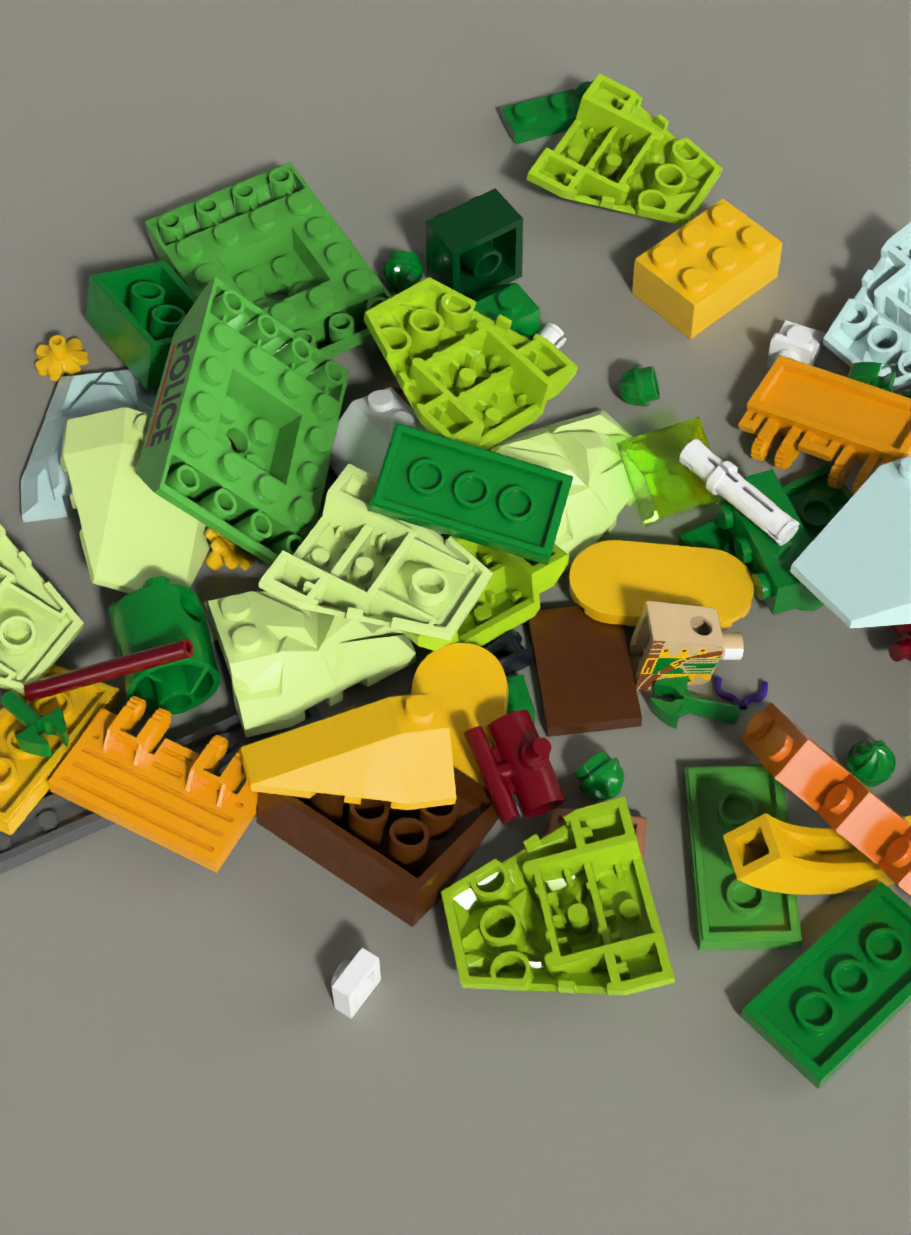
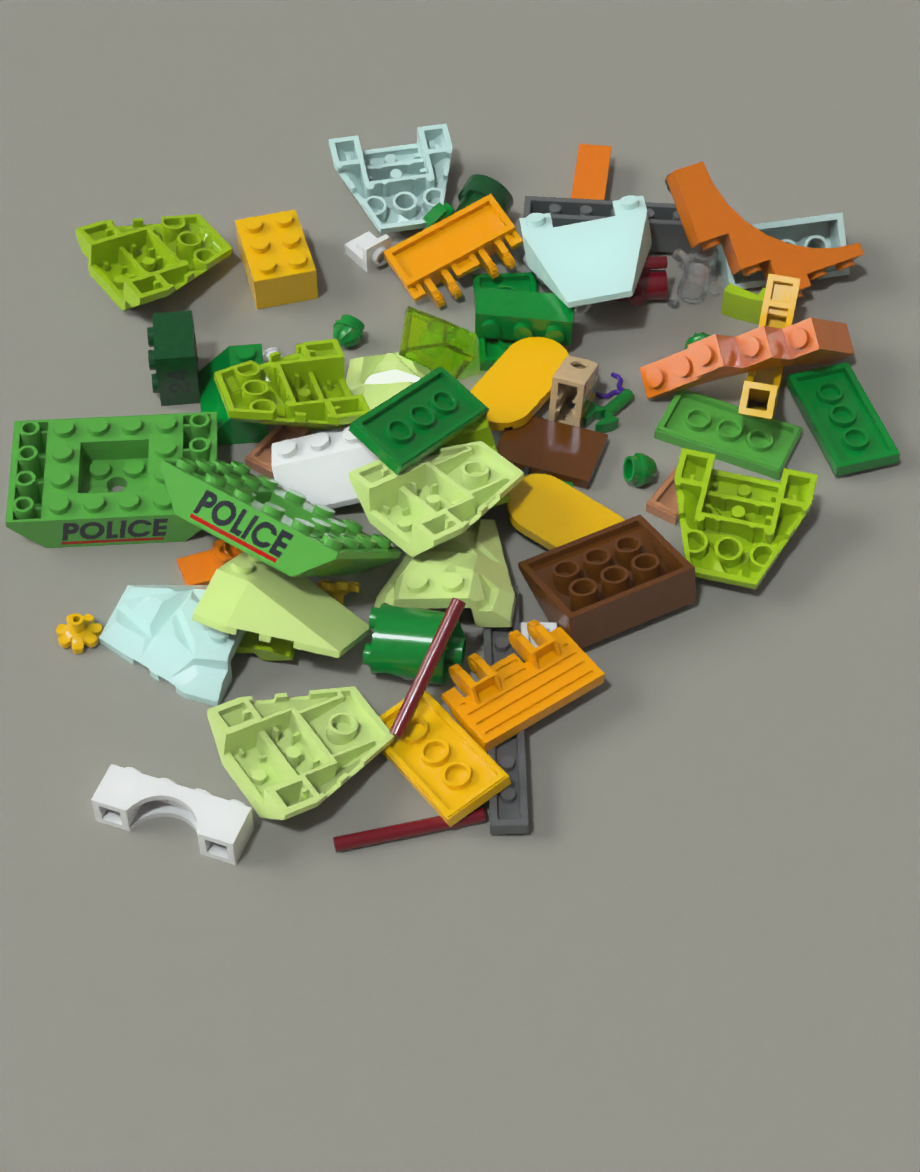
camera: 65 degrees left, 5 degrees down
green bar [1,690,69,757] -> none
green brick [86,260,198,390] -> none
yellow wedge [240,692,456,810] -> none
white plate [331,947,381,1019] -> none
green plate [383,250,424,292] -> none
dark red pin [464,710,567,824] -> none
green hinge [501,80,593,144] -> none
white pin [679,439,800,546] -> none

